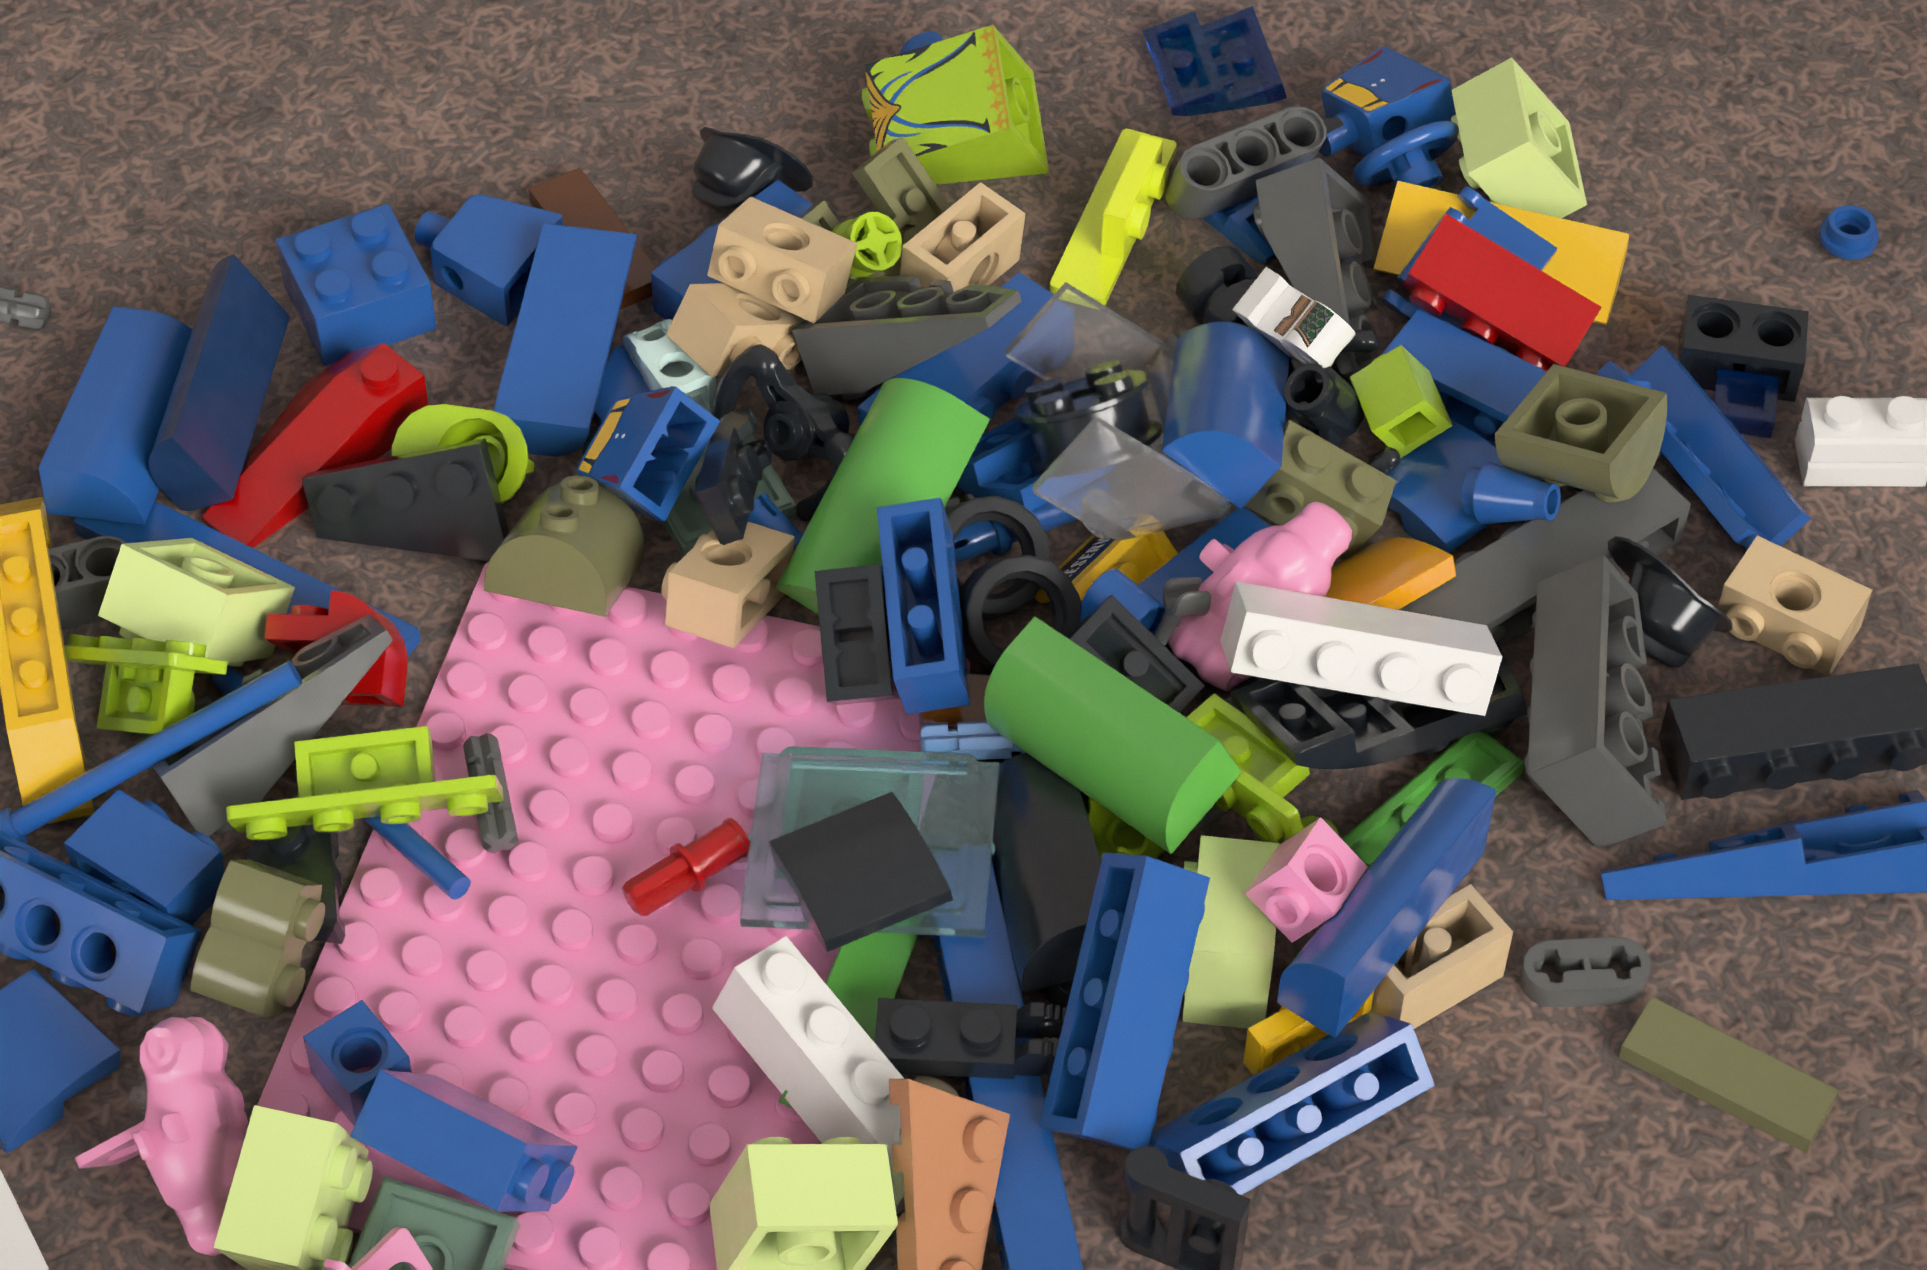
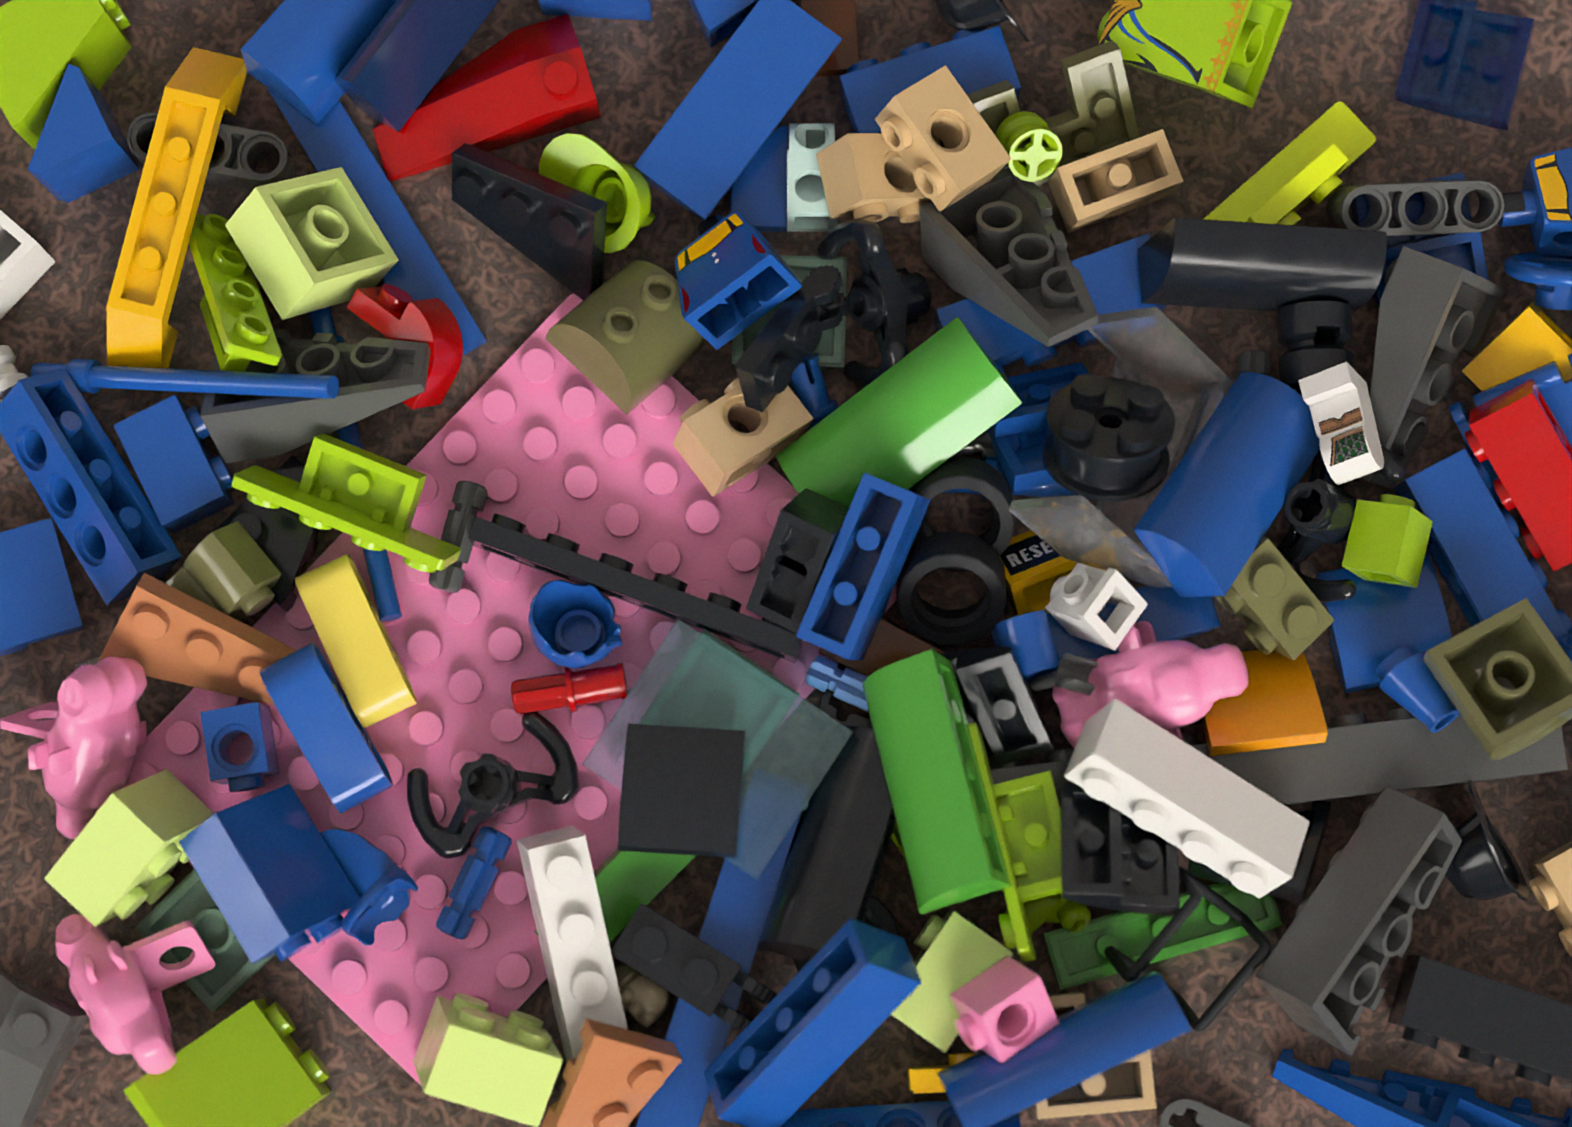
camera: 30 degrees right, 30 degrees up
none -> nougat wing [97,573,297,705]
none -> blue beam [259,642,394,814]
none -> light yellow beam [295,554,417,728]
none -> blue piece [320,829,418,946]
none -> black piece [407,712,580,859]
none -> blue axle [436,826,512,940]
none -> black plate [468,514,803,663]
none -> blue hair [528,580,623,668]
none -> white brick [1045,562,1148,650]
none -> black piece [1104,866,1272,1032]
none -> black brick [1138,217,1387,313]

